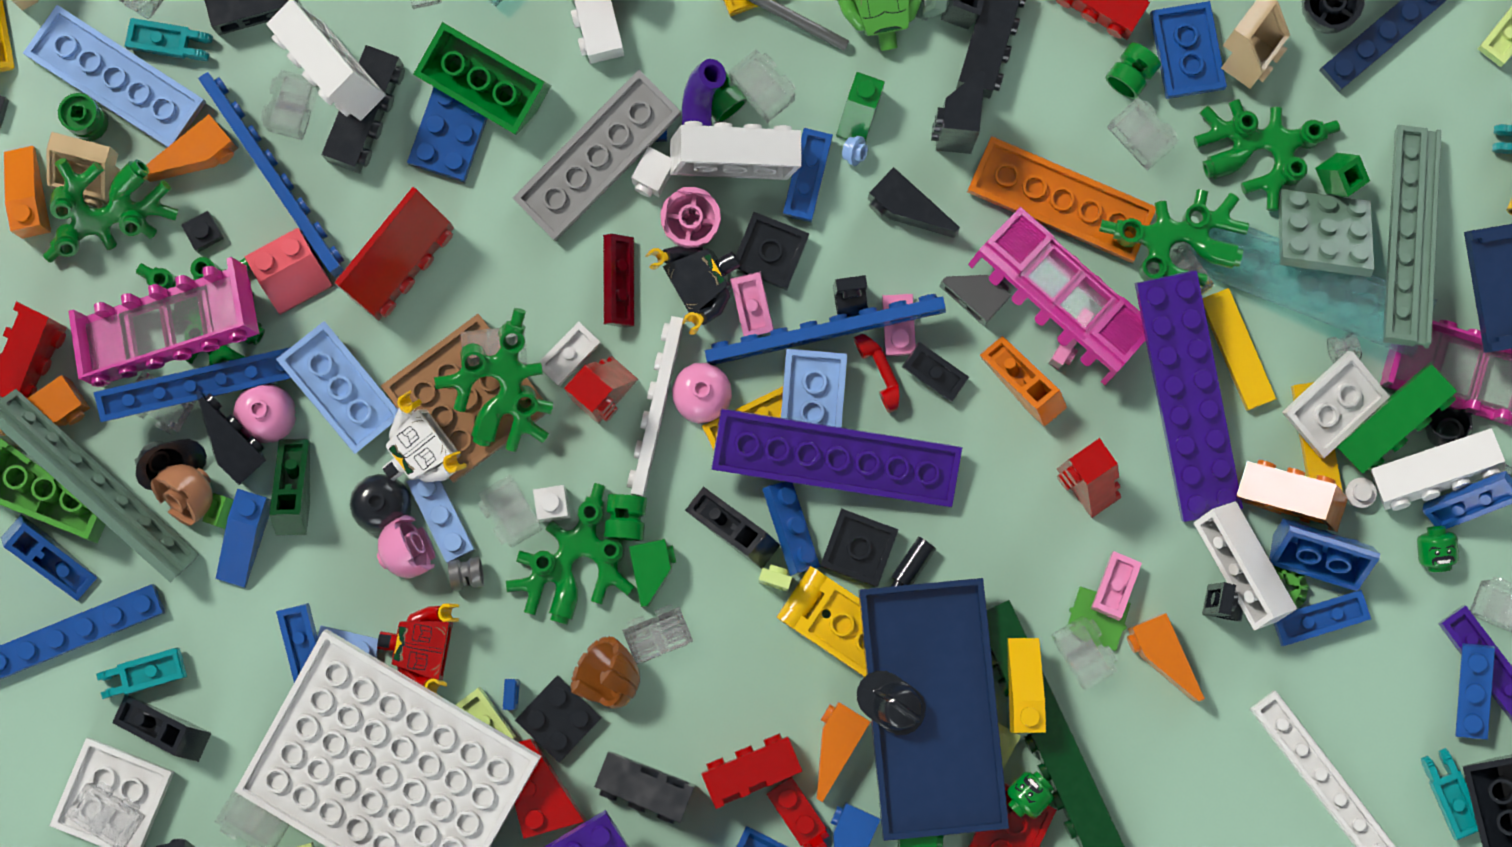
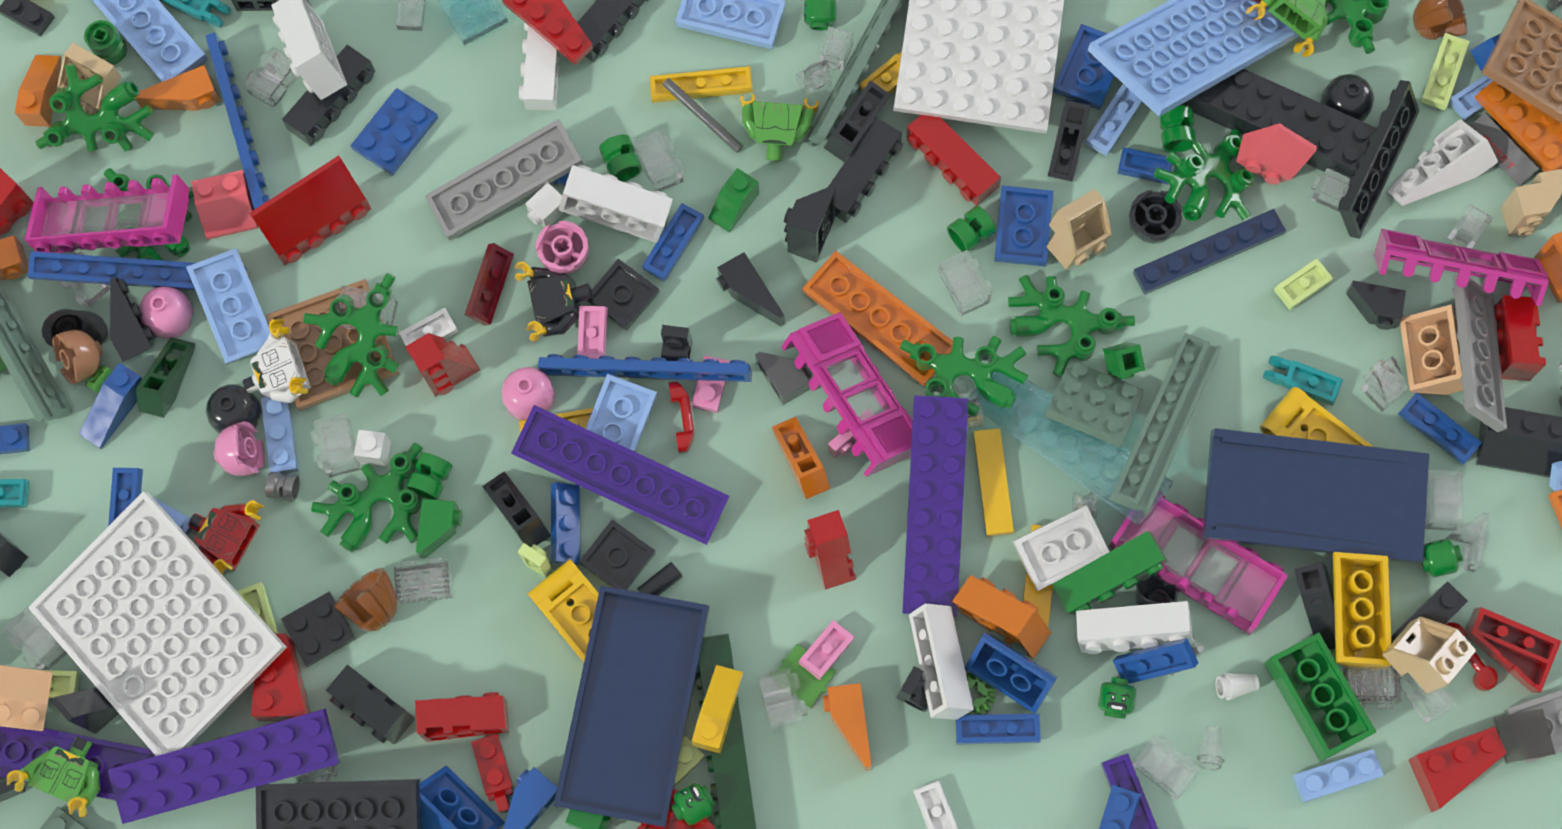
camera: 20 degrees right, 10 degrees down
black plate [181,211,224,253] -> none
green slope [413,22,551,135] -> none
blue tile [503,679,520,710] -> none
white plate [627,316,684,497] -> none
dark purple cylinder [682,59,726,126] -> none
orange slope [816,702,871,802] -> none
light blue plate [842,136,868,166] -> none
black piece [857,671,926,735] -> none
black plate [901,342,969,402] -> none
white plate [1345,477,1377,508] -> none

